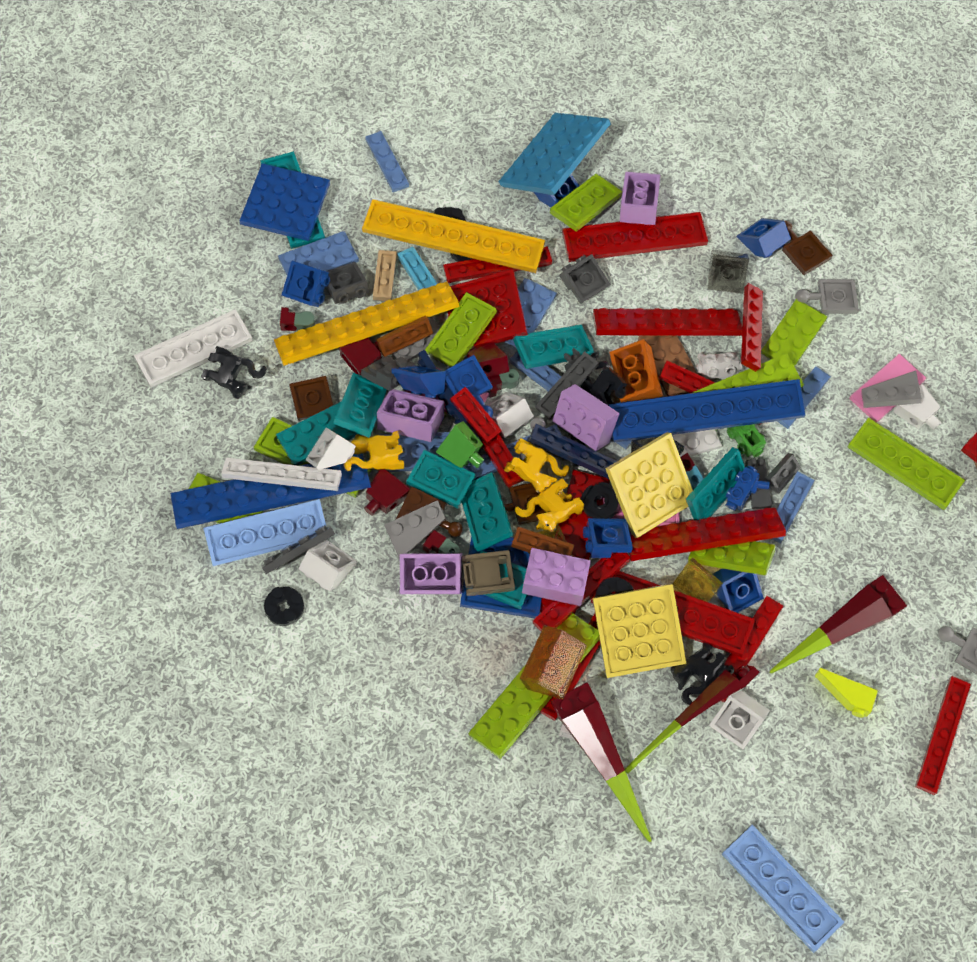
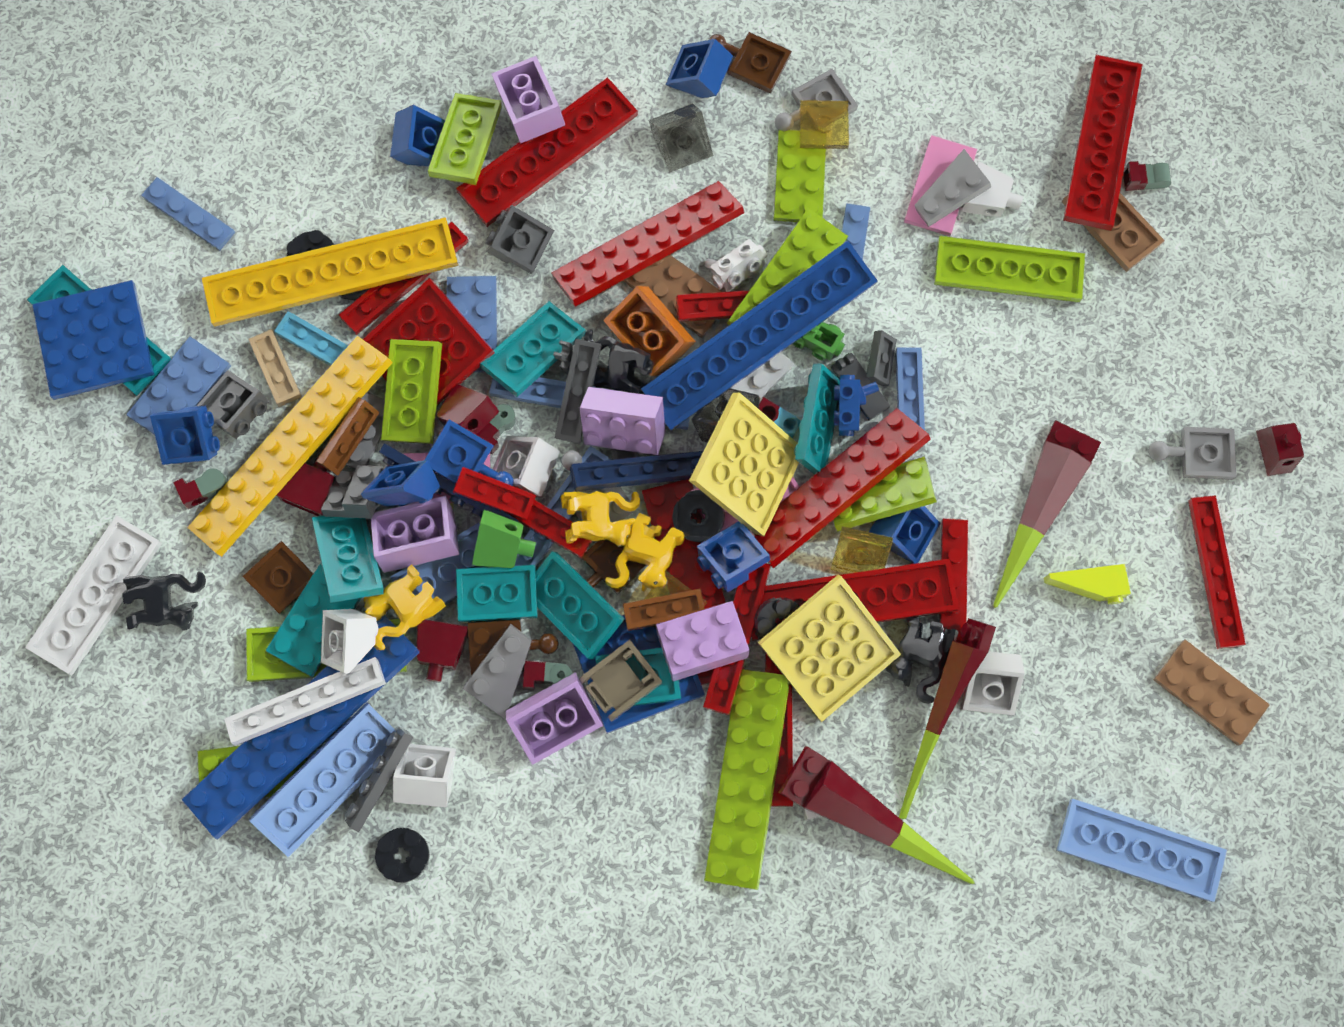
camera: 30 degrees left, 10 degrees up
dark azure plate [498,113,611,195] -> none
clear orange slope [520,625,587,699] -> none
red plate [741,283,763,372] -> none
none -> clear yellow tile [799,100,849,149]
none -> medium nougat plate [1153,639,1270,746]

